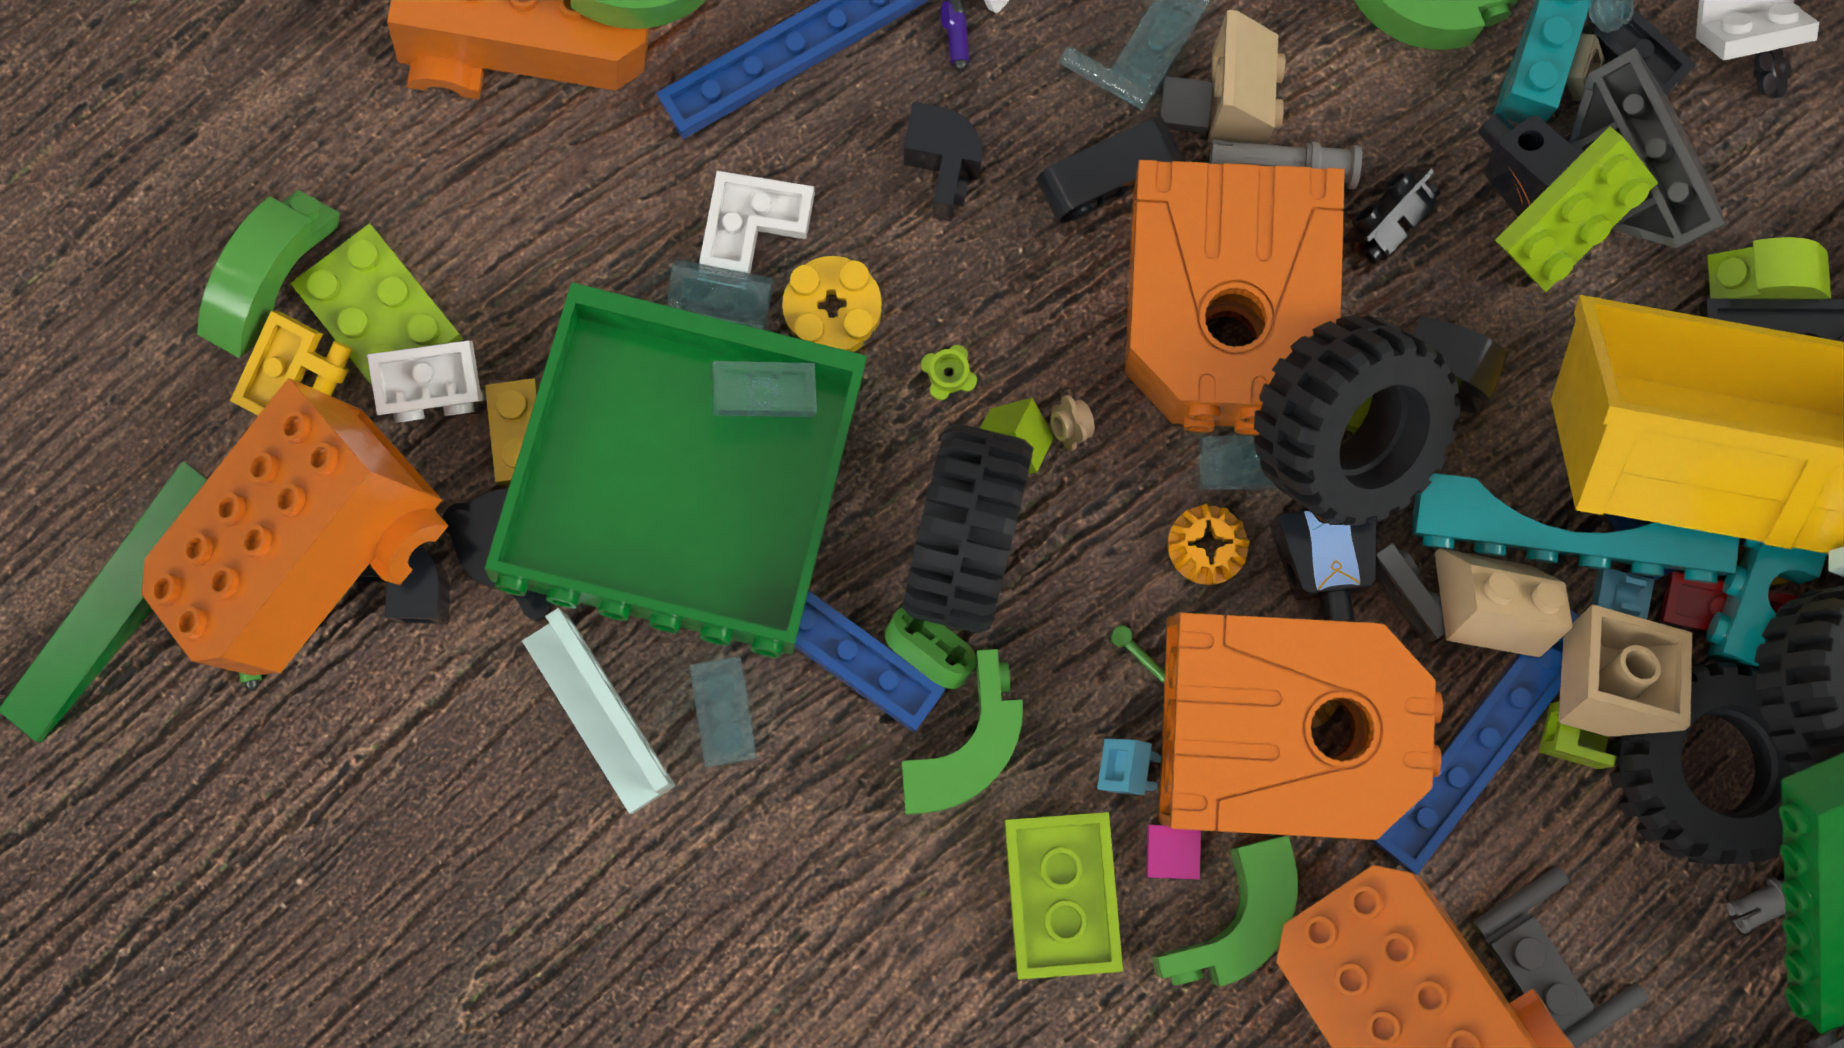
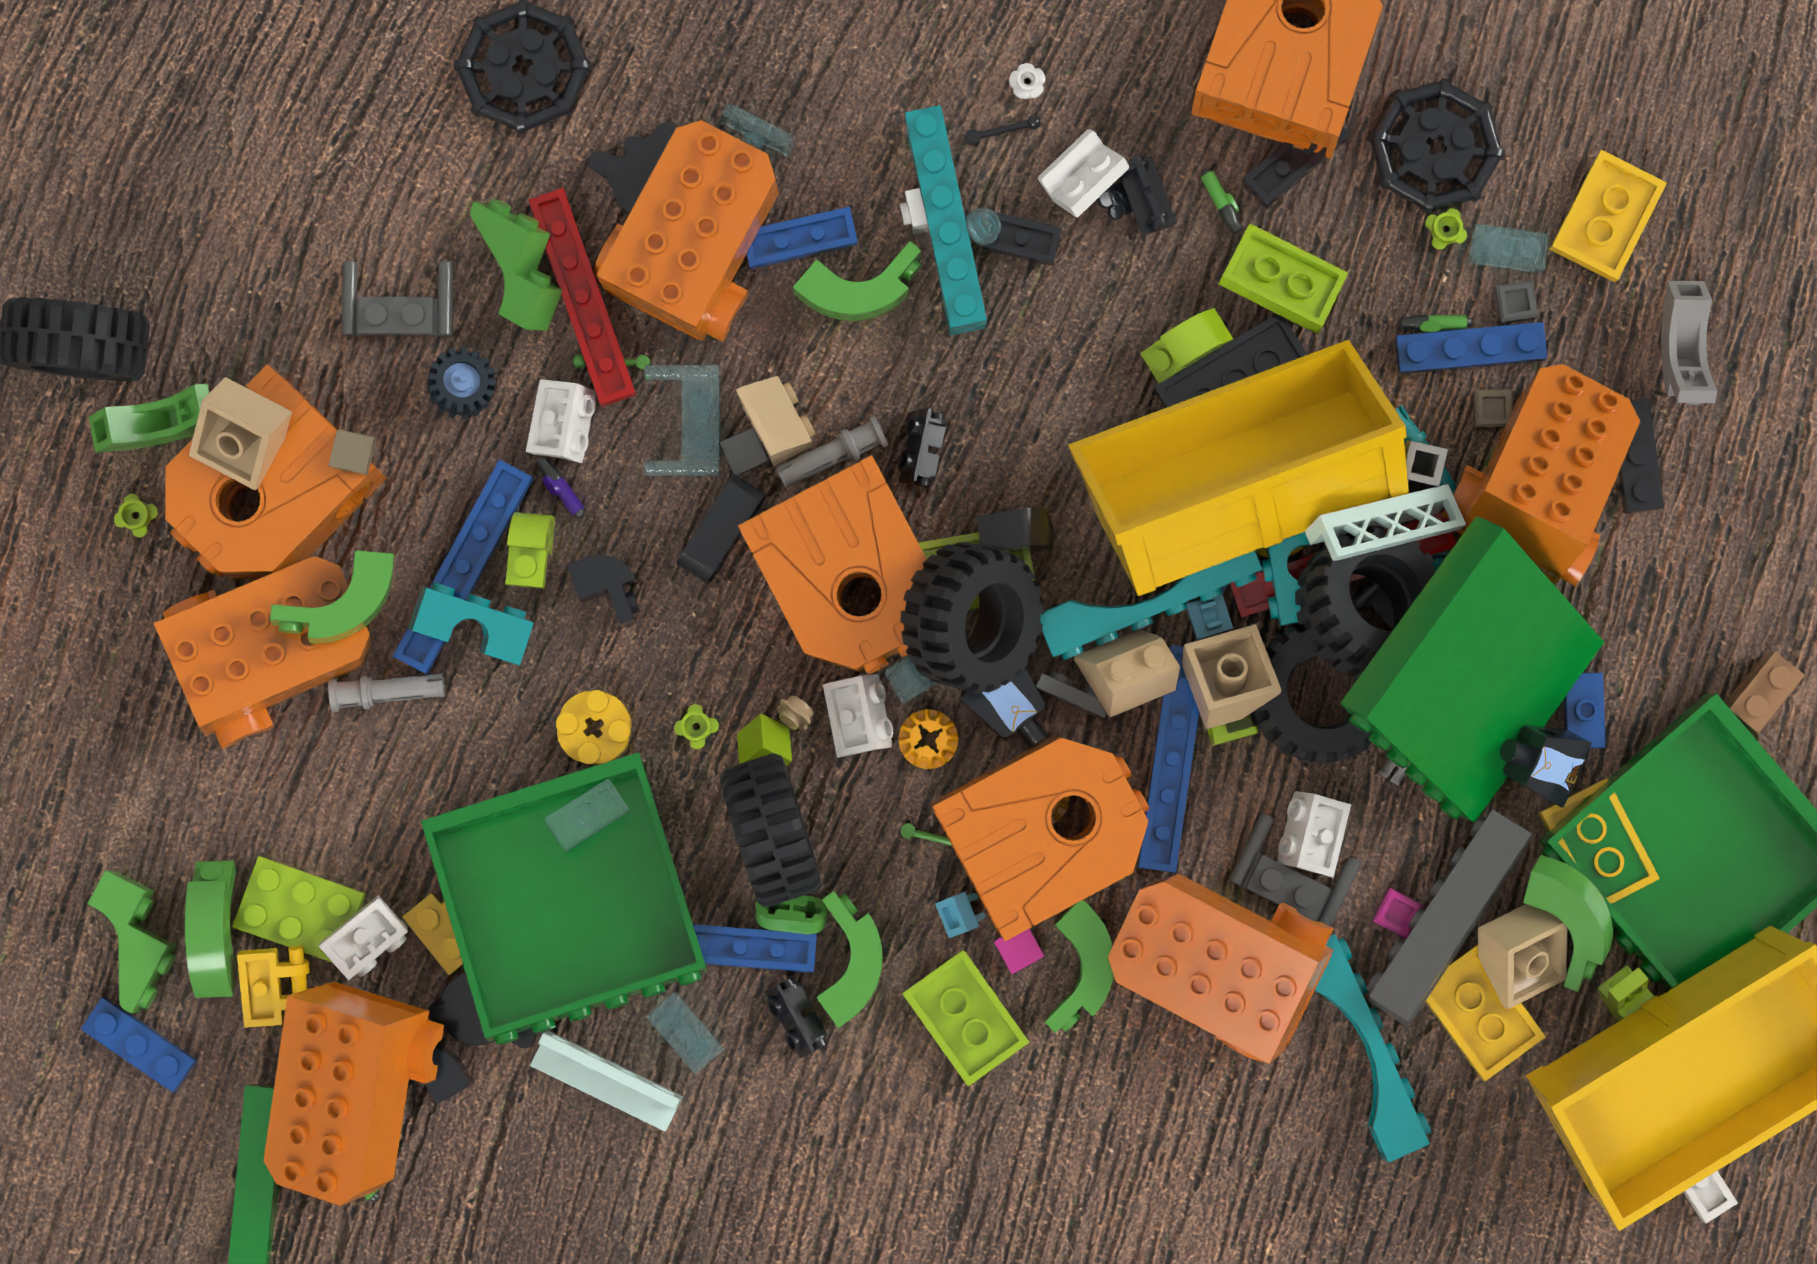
camera: 30 degrees left, 5 degrees up
clear light blue plate [667,259,774,330] -> none
white plate [699,171,815,278] -> none
black torso [1478,112,1581,217] -> none
lime plate [1495,126,1658,292] -> none
dark tan tile [1566,34,1605,102] -> none
dark grey wedge [1569,48,1726,249] -> none
none -> blue plate [81,997,198,1092]
none -> bright green arch [88,870,176,1014]
none -> light grey pin [328,673,445,713]
none -> teal arch [408,582,534,665]
none -> lime brick [505,512,555,589]
none -> black hinge [765,977,828,1058]
none -> white bracket [823,674,893,758]
none -> black hinge [1120,155,1177,236]
none -> white bracket [1277,791,1351,878]

